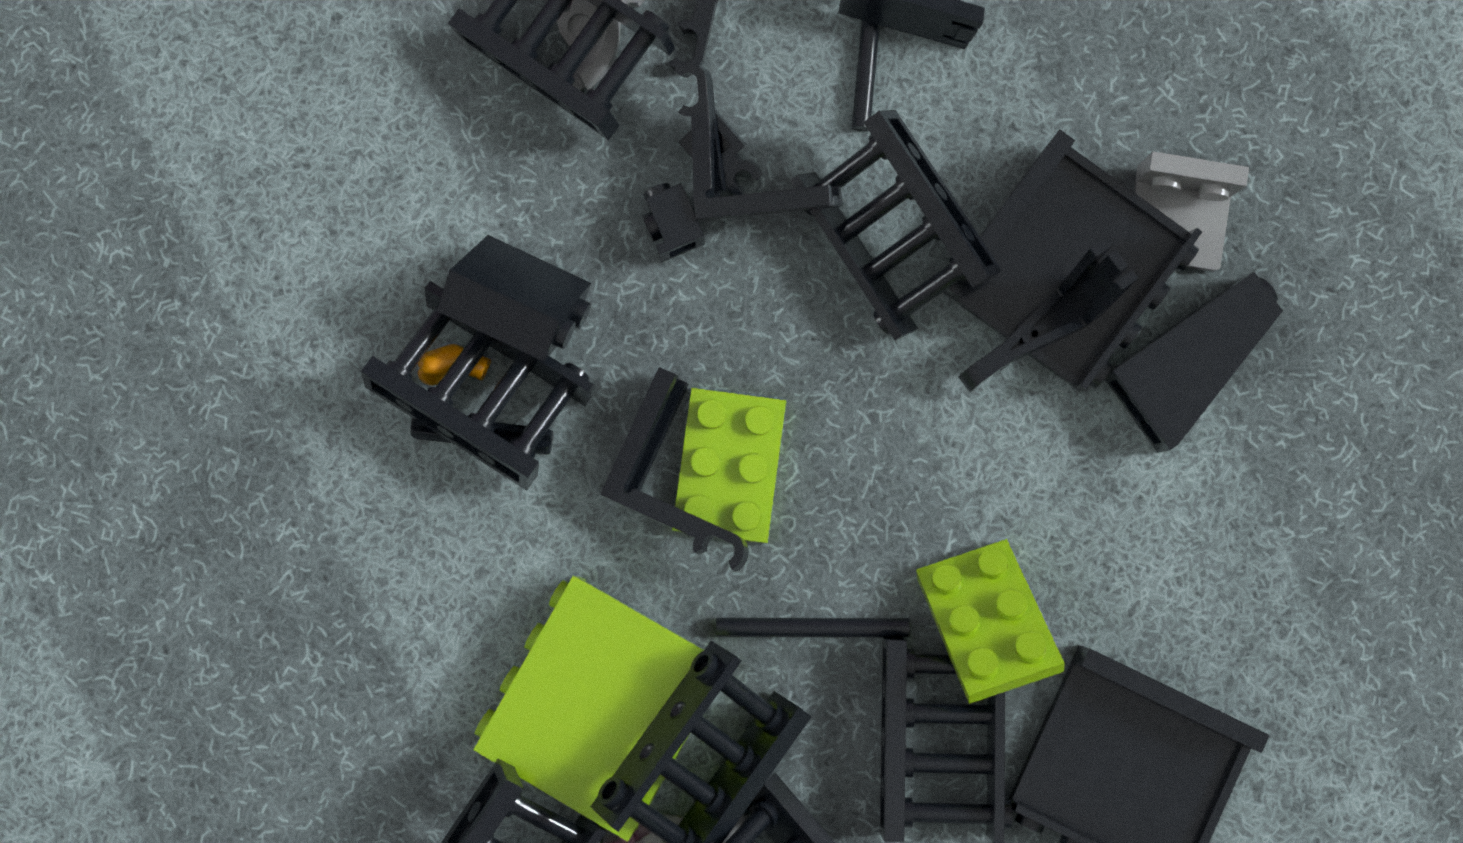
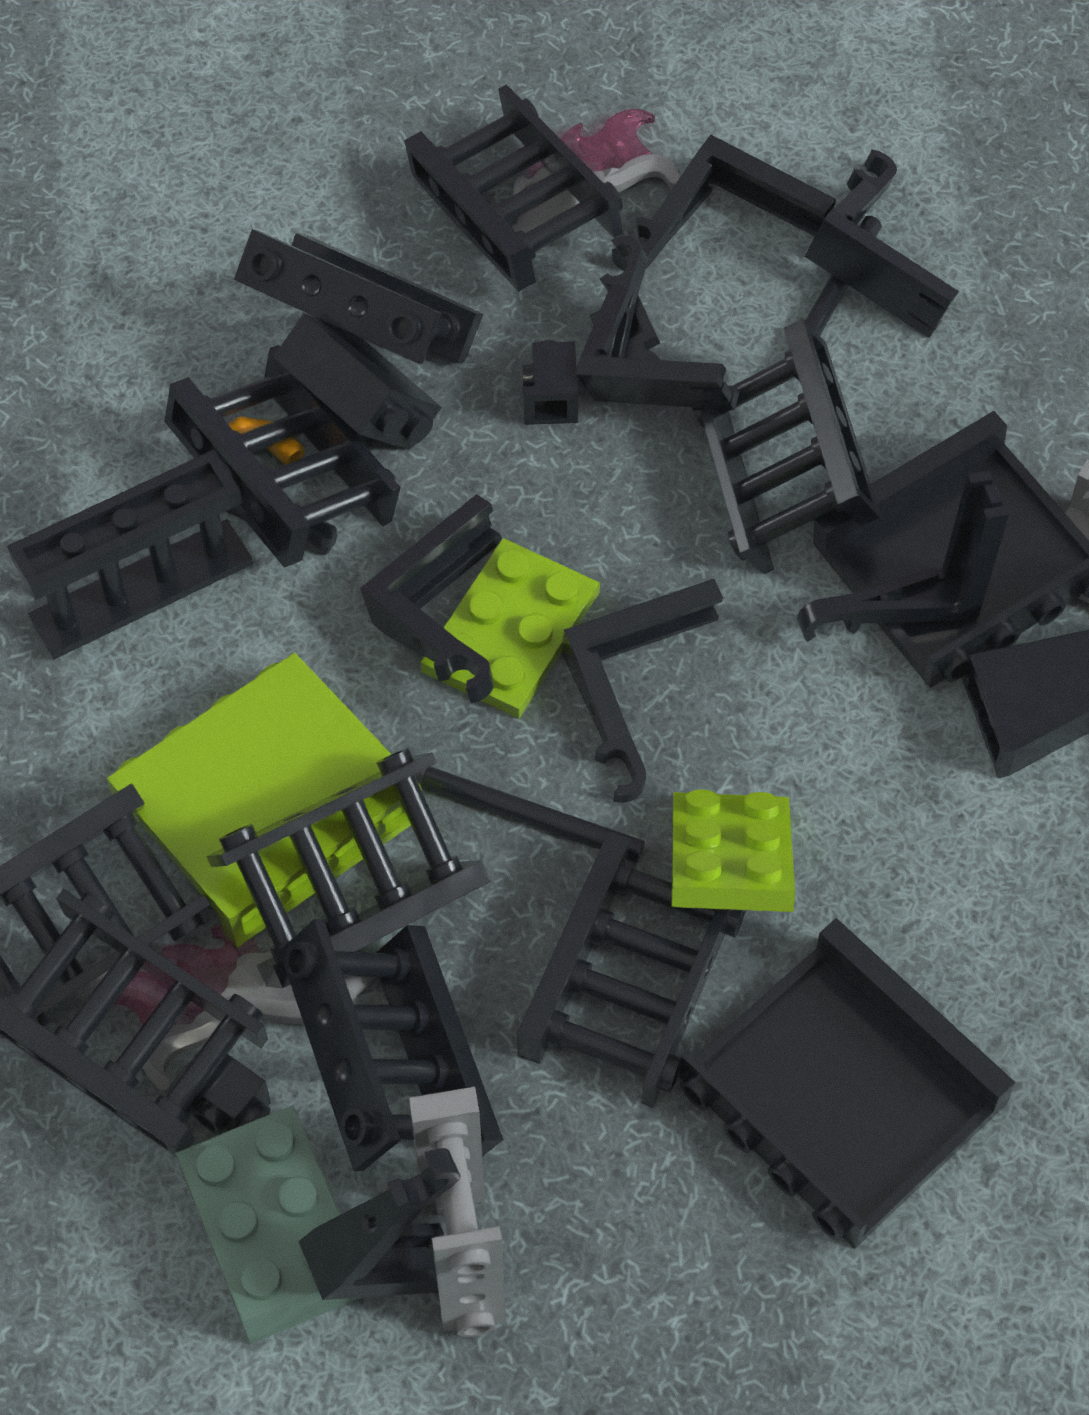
camera: 25 degrees right, 25 degrees down
none -> black fence [7,450,253,660]
none -> black fence [234,229,483,364]
none -> black hinge [562,579,723,803]

